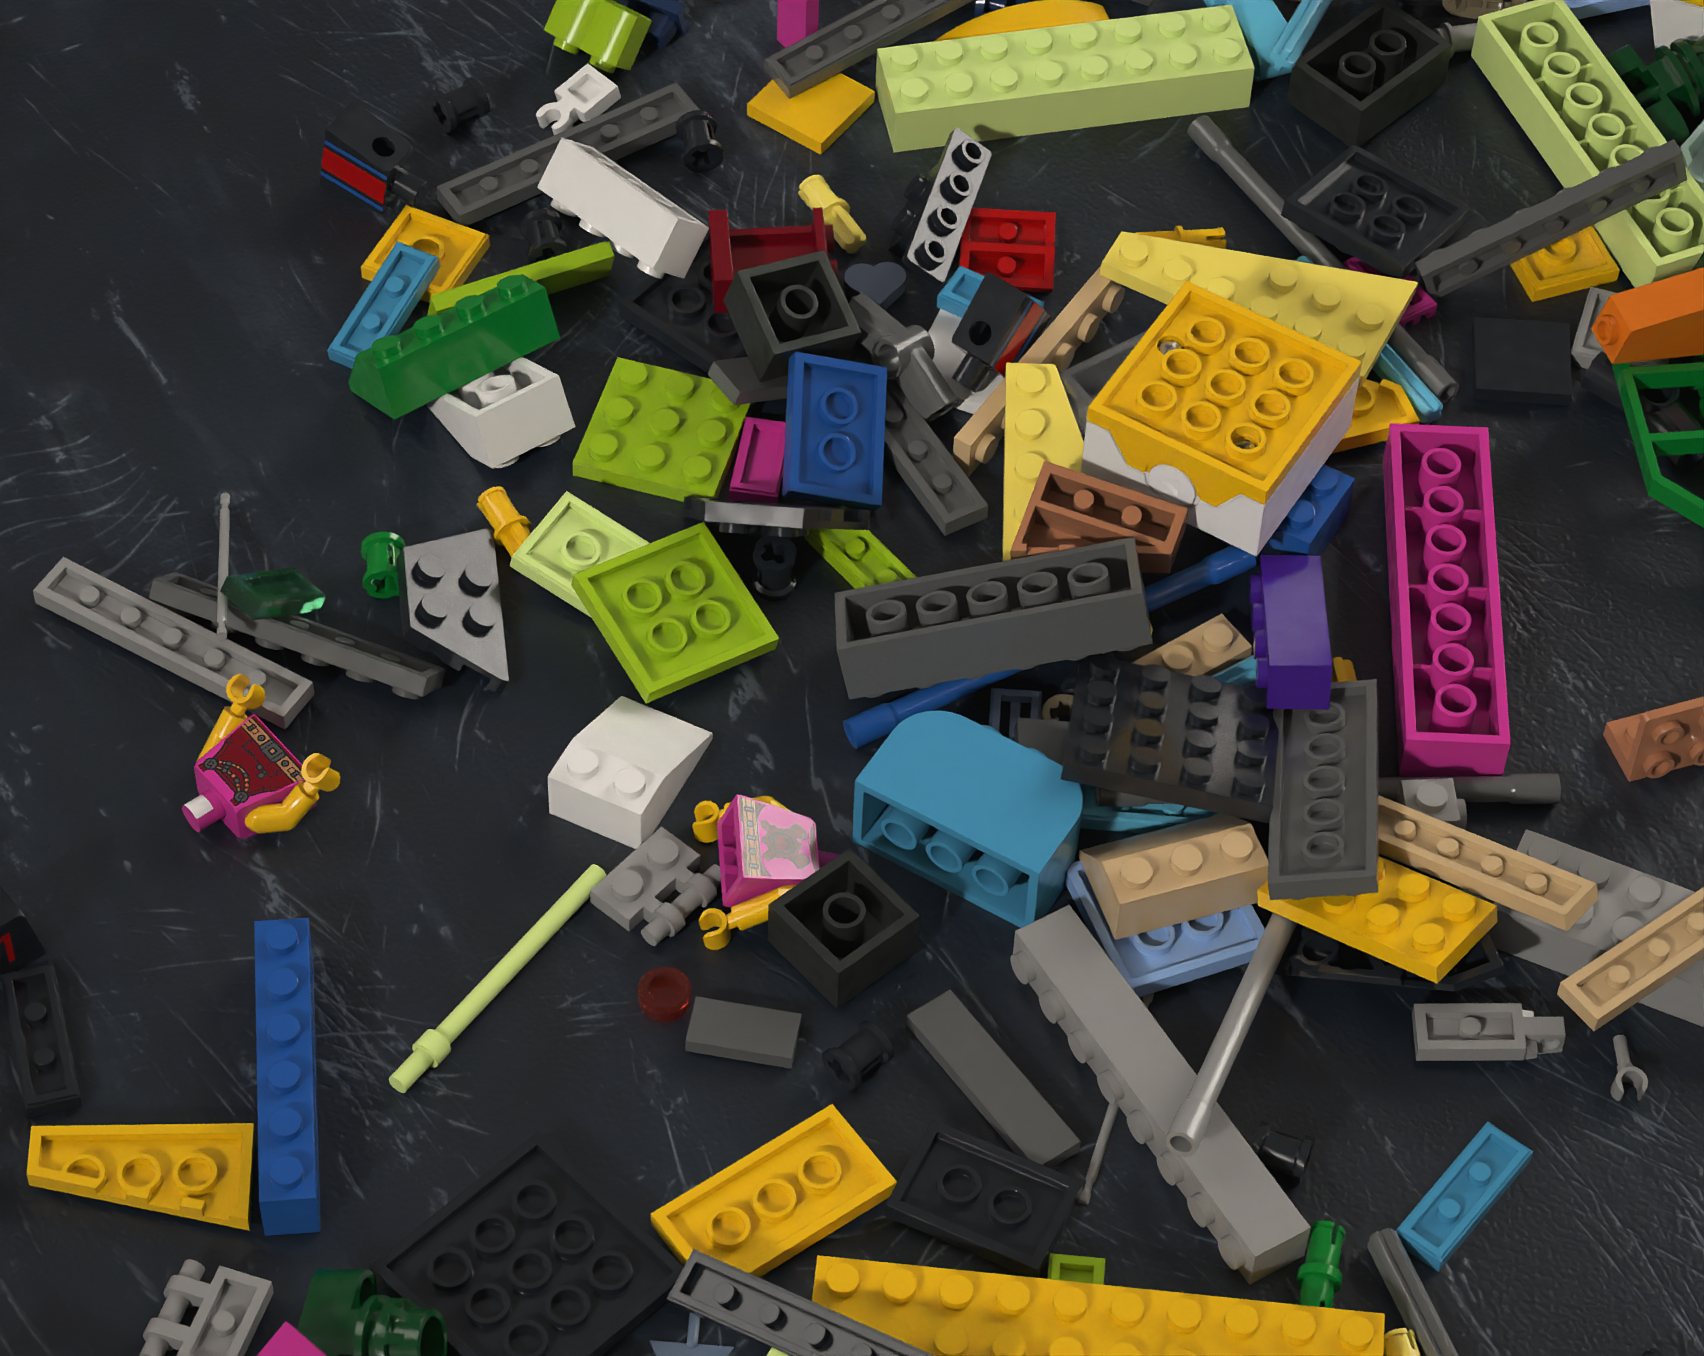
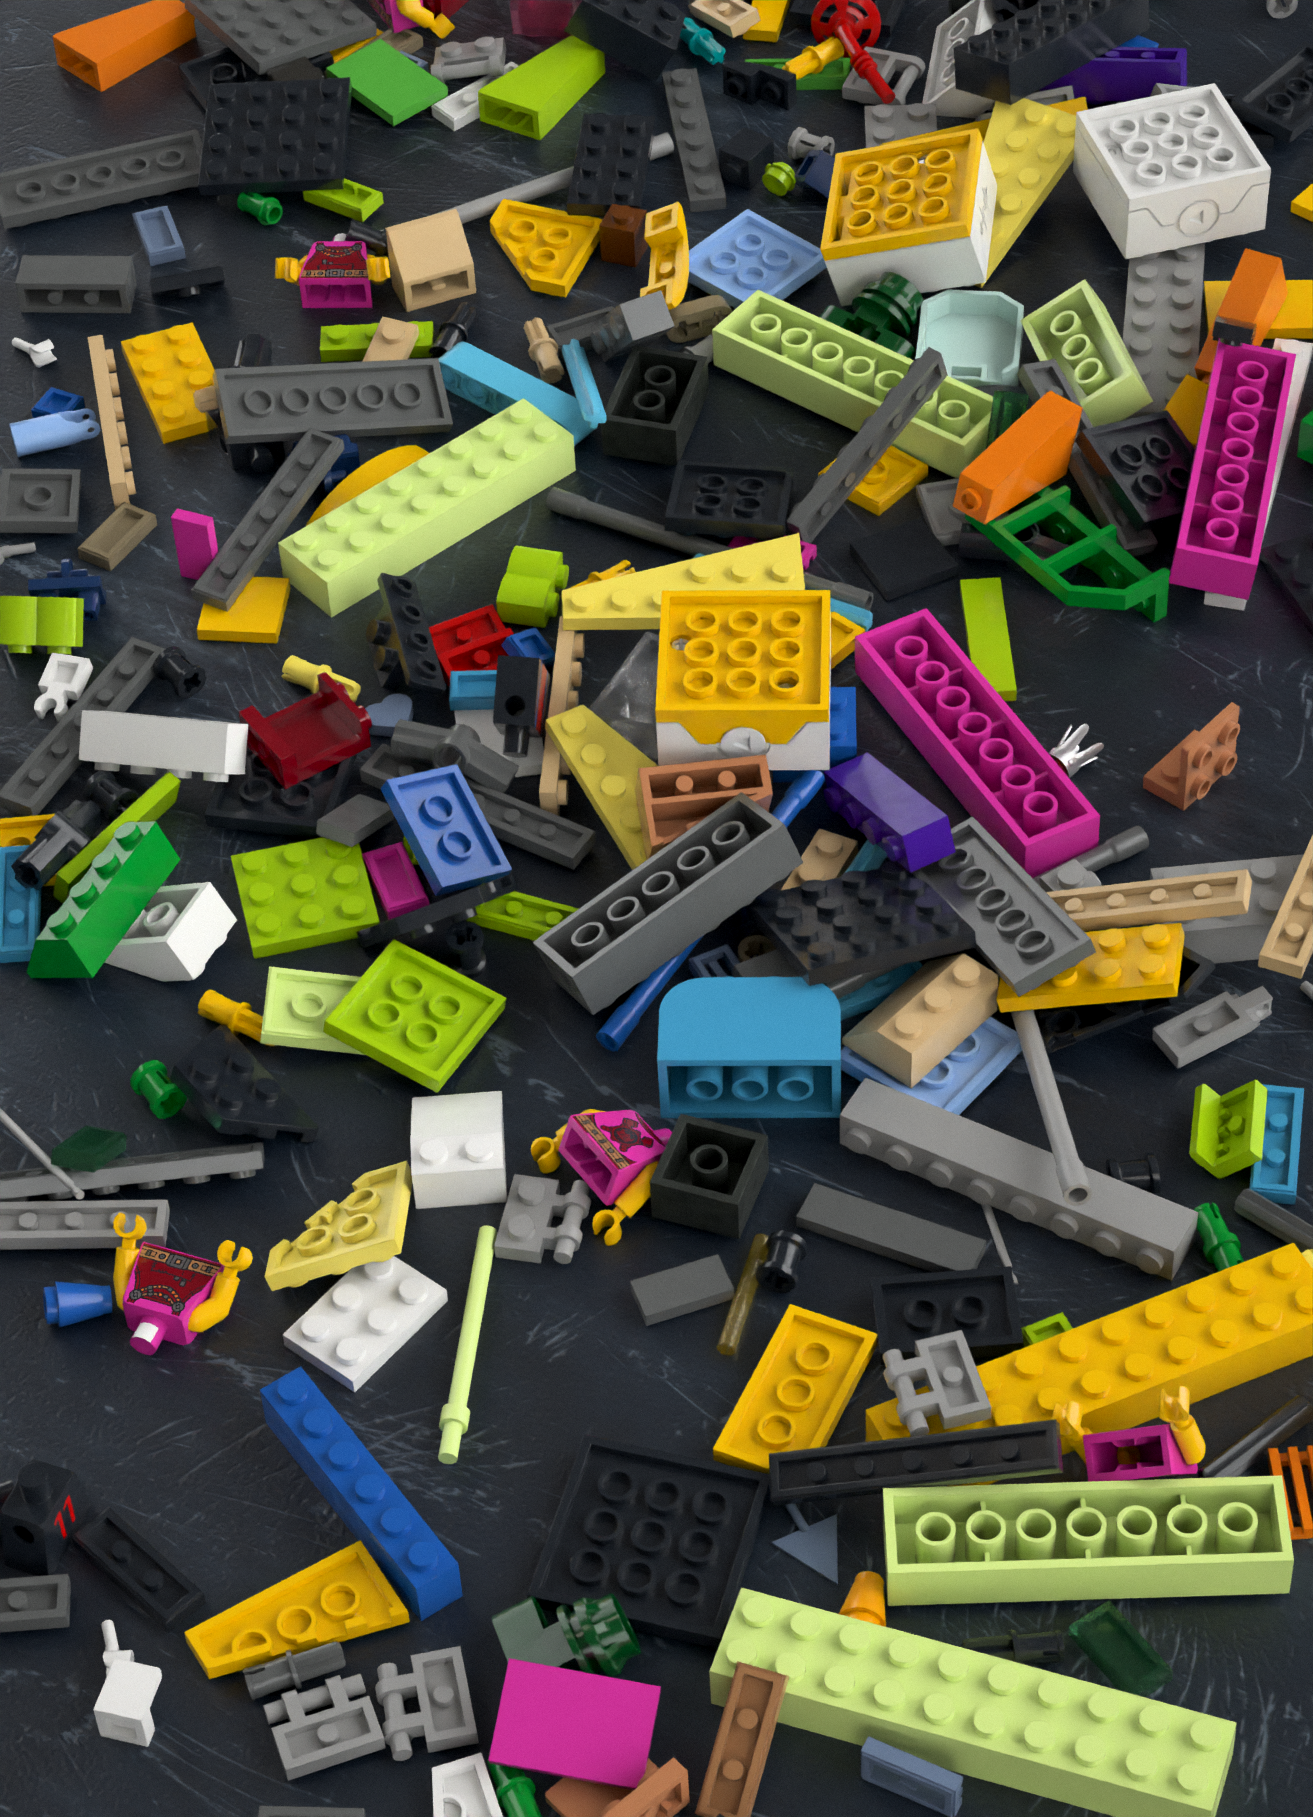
camera: 25 degrees left, 5 degrees down
clear red tile [638,967,691,1022] -> none
pearl dark grey brick [723,250,861,382] -> none
none -> black piece [11,800,103,890]
none -> blue cone [43,1281,112,1328]
none -> dark grey axle [243,1642,346,1700]
none -> light grey plate [263,1674,386,1781]
none -> light yellow plate [265,1161,412,1291]
none -> white plate [283,1256,448,1392]
none -> lime brick [496,545,569,628]
none -> blue tile [501,627,555,669]
none -> clear yellow bar [717,1234,769,1355]
none -> light grey plate [883,1330,991,1437]
none -> lime tile [960,577,1017,701]
none -> flat silver piece [1048,724,1104,778]
none -> lime bracket [1189,1079,1267,1180]

